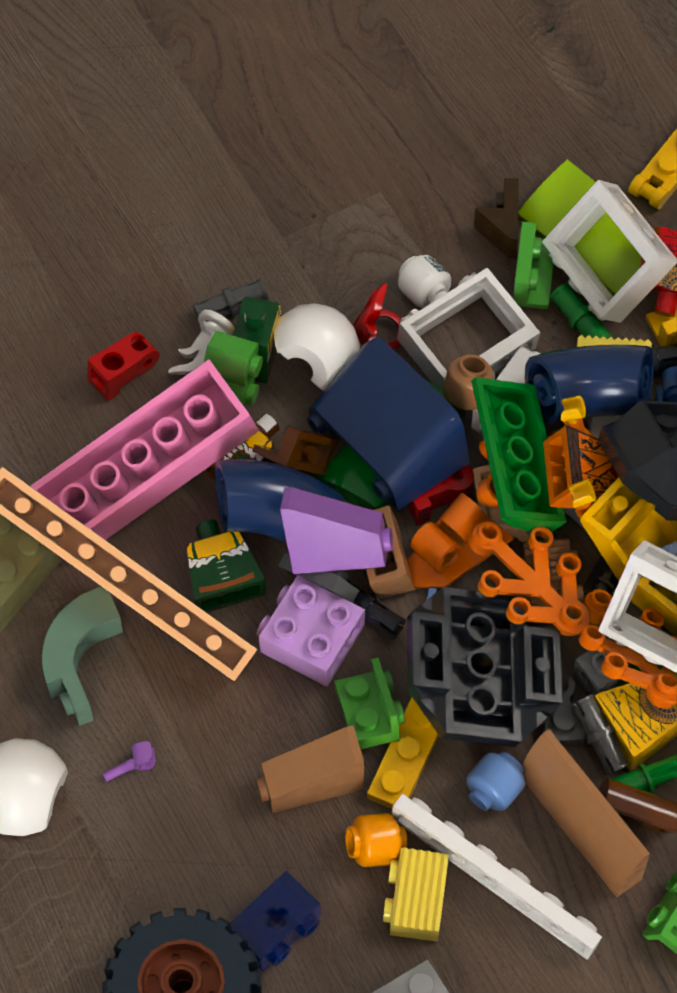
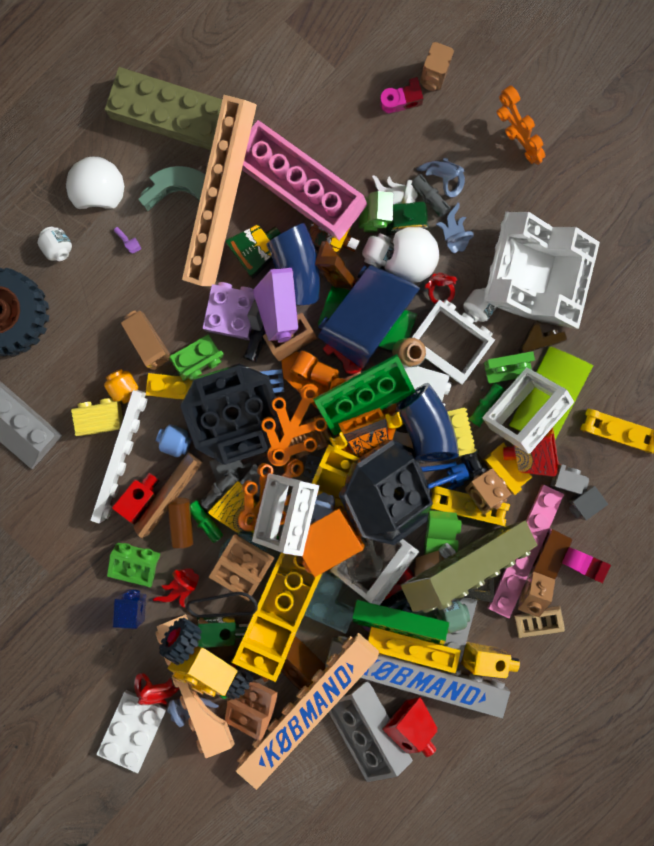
camera: 75 degrees right, 25 degrees up
red leg [87,332,160,401] -> none
clear blue brick [231,871,321,971] -> none
none -> white head [37,227,72,261]
none -> red torso [112,473,160,525]
none -> white head [362,233,394,268]
none -> leg [380,77,424,113]
none -> sand blue piece [417,158,465,197]
none -> medium nougat brick [420,42,454,91]
none -> sand blue piece [436,203,474,254]
none -> white slope [484,212,600,329]
none -> orange plant [496,85,545,165]

